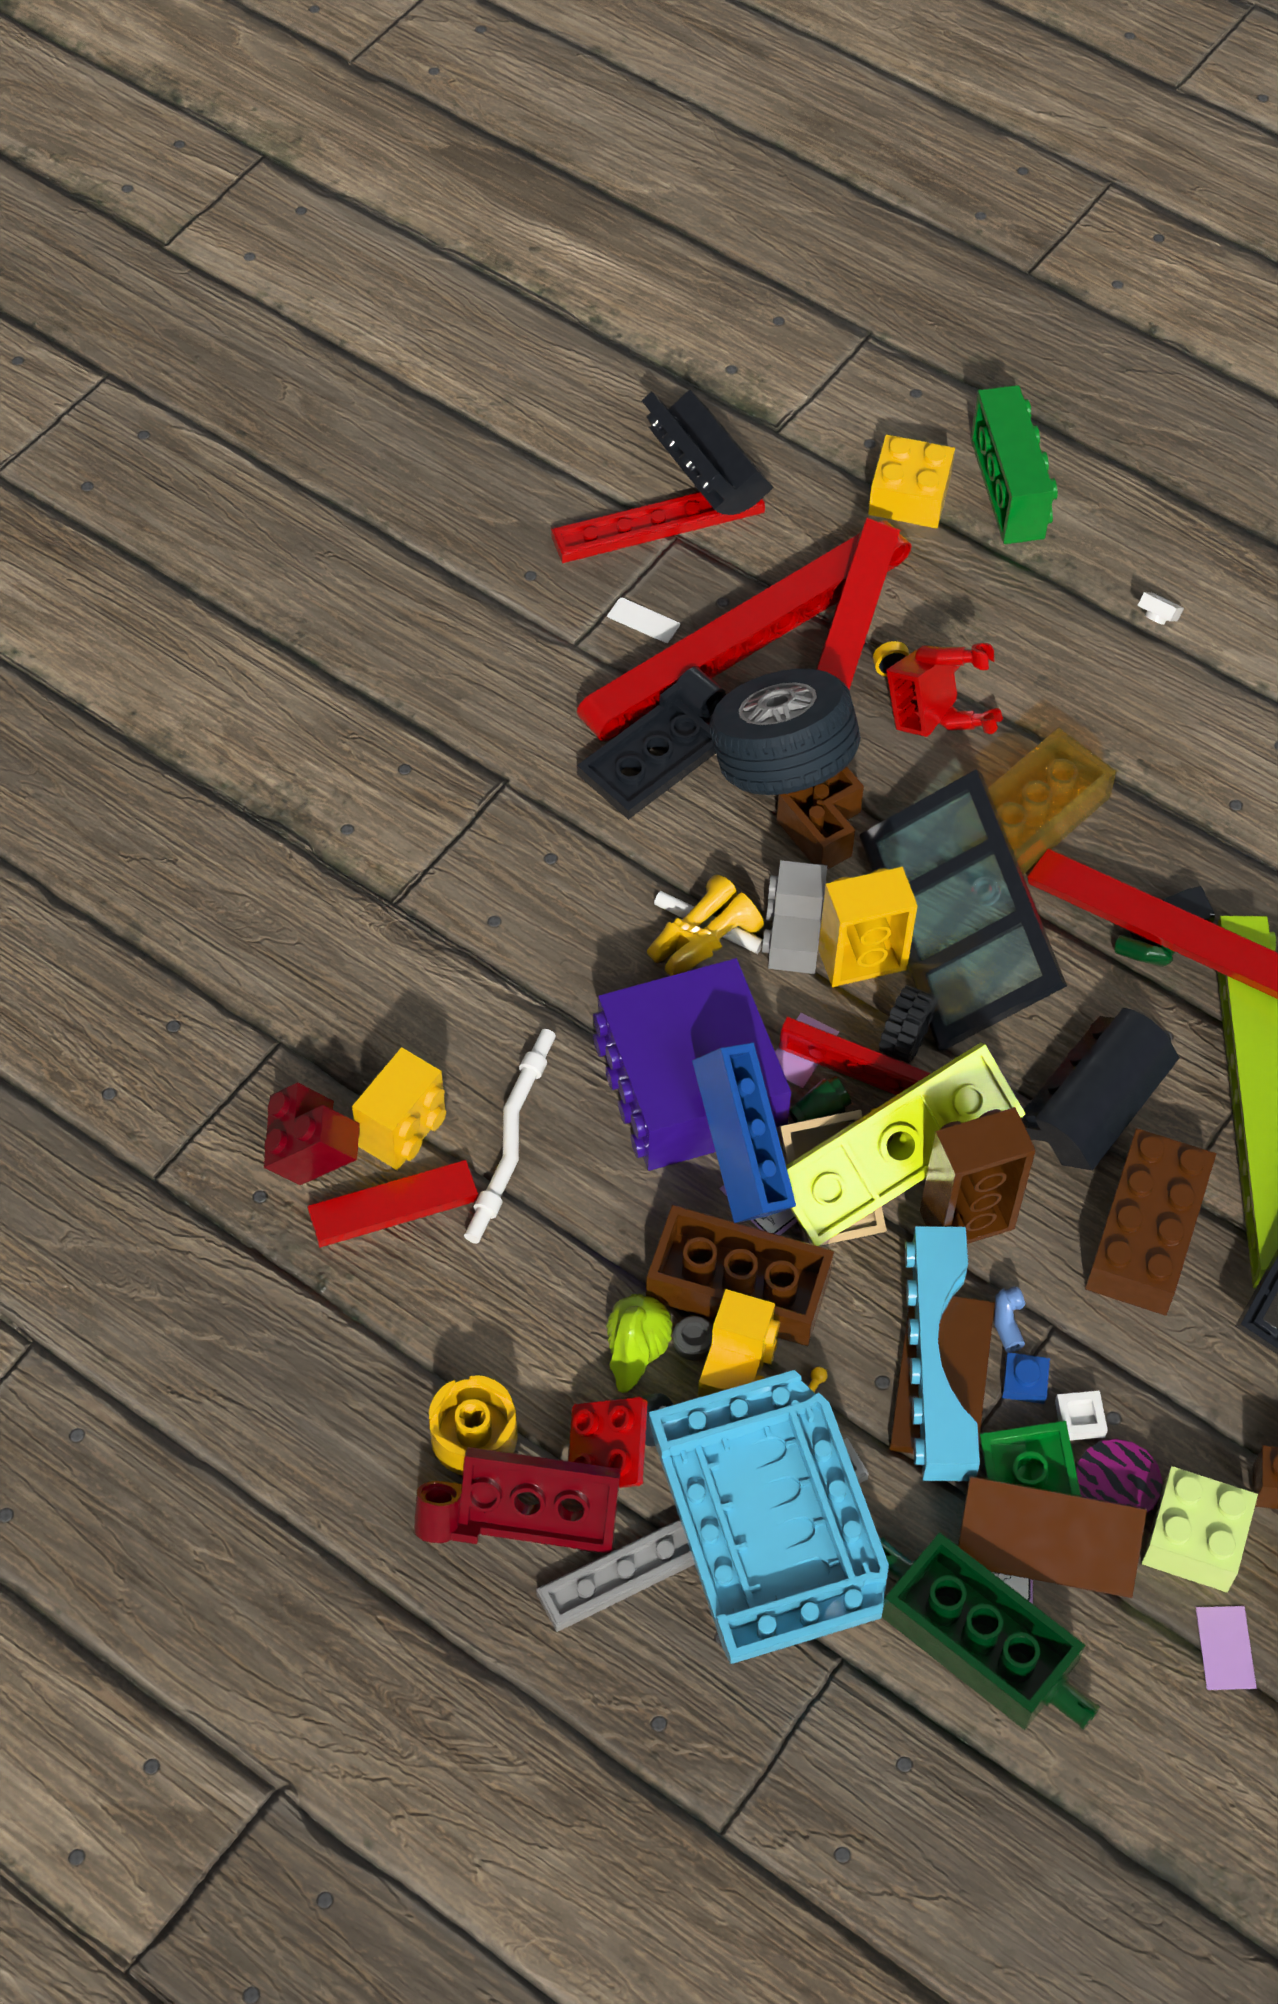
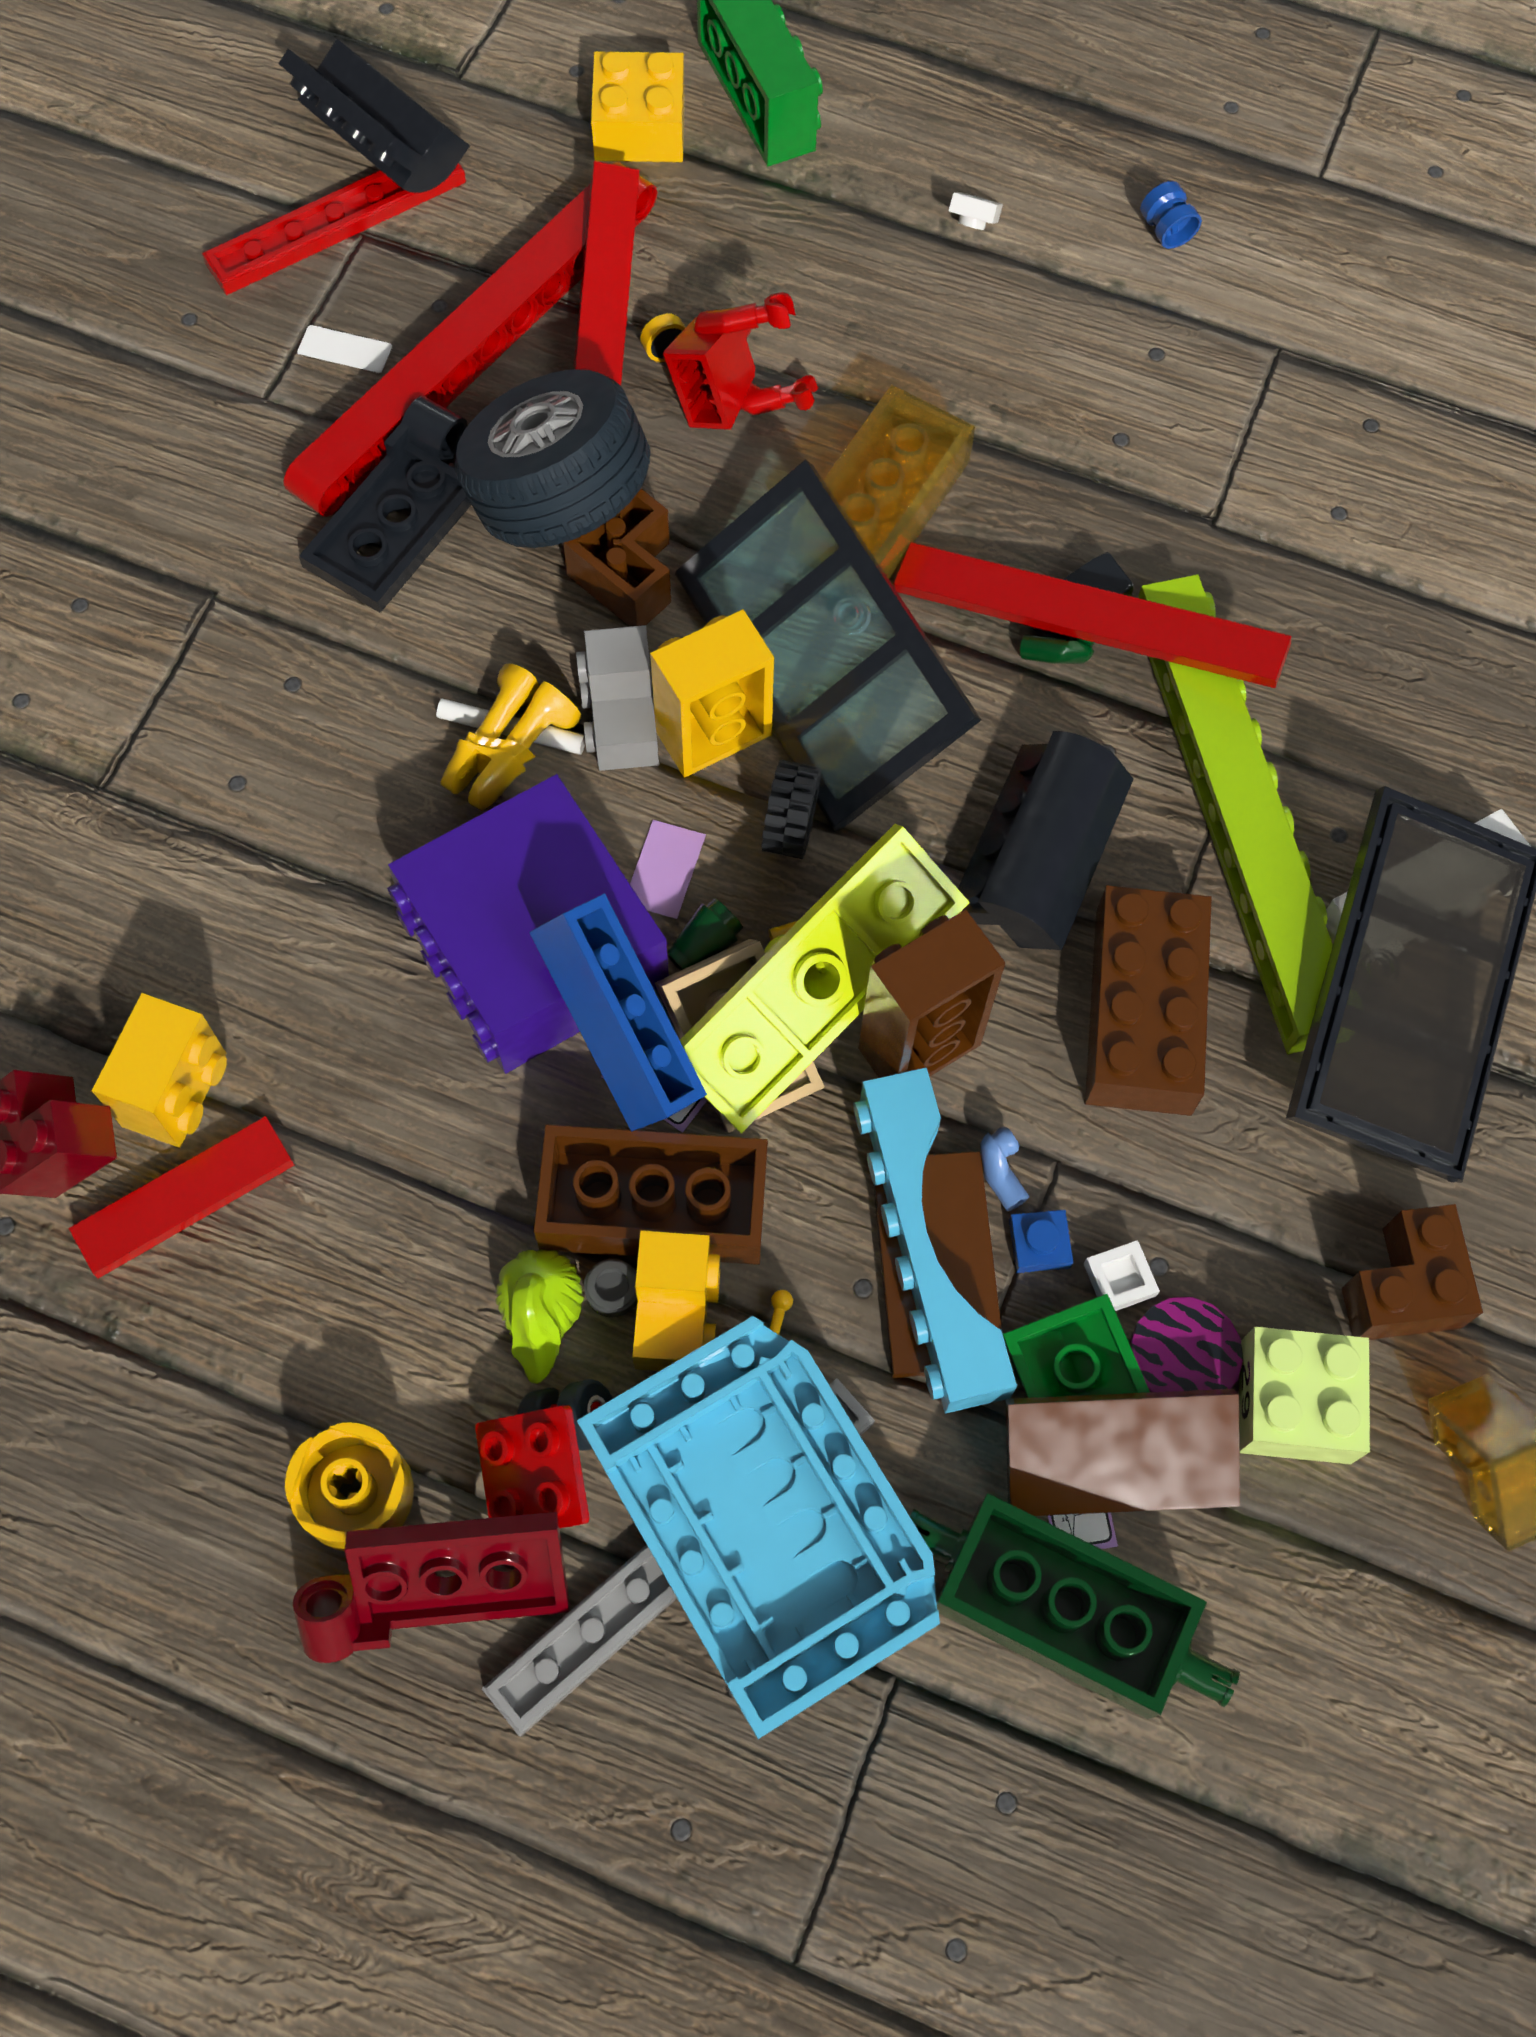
camera: 15 degrees left, 10 degrees up
white bar [464,1029,556,1243] -> none
red tile [779,1017,931,1095] -> none
lavender sticker [1196,1606,1257,1690] -> none

